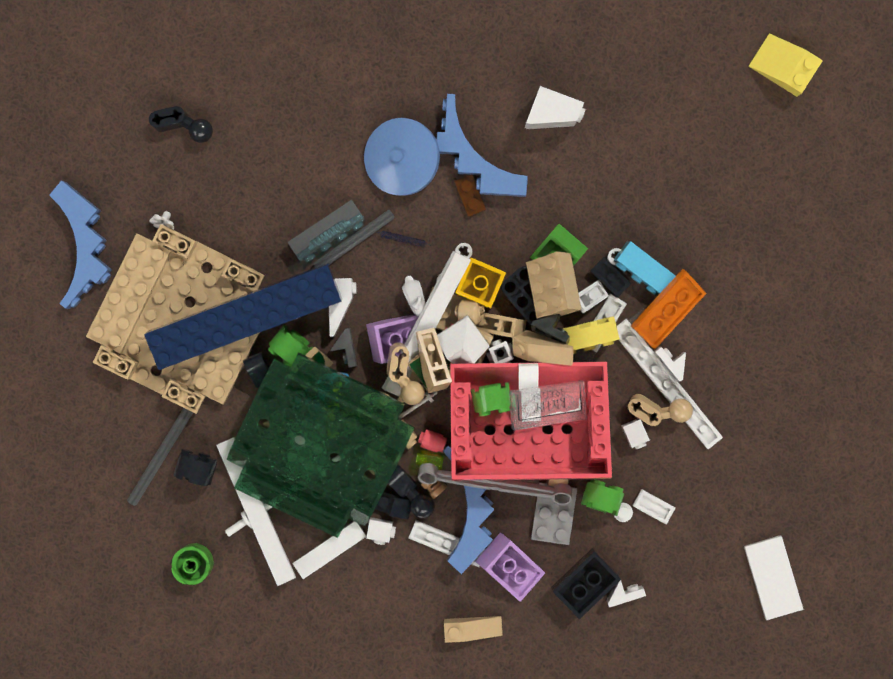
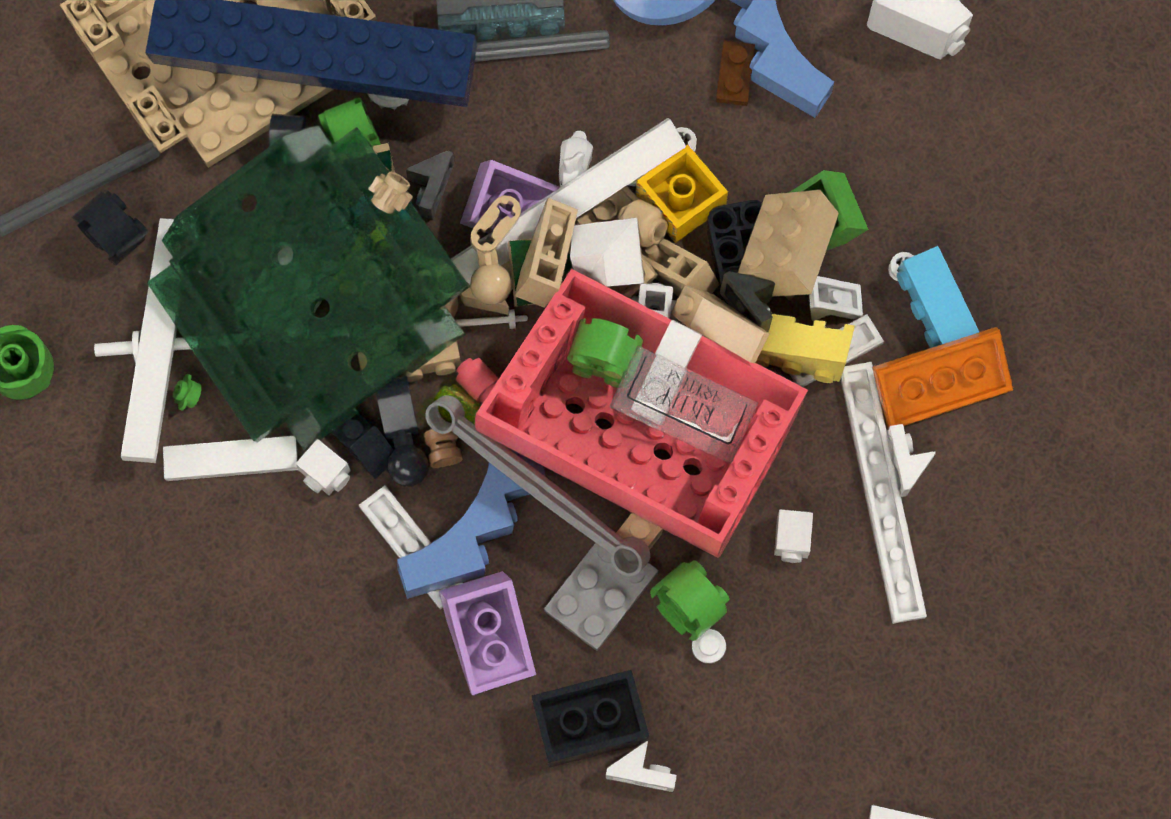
camera: 25 degrees right, 15 degrees down
white slope [329,278,357,337] -> none
dark blue piece [376,231,431,247] -> none
tan slope [444,616,502,643] -> none
black plate [590,257,631,298] -> none
tan beam [628,394,693,426] -> none
white tile [632,489,675,524] -> none
none -> bright green plate [173,374,201,411]
none -> tan gear [369,172,413,214]

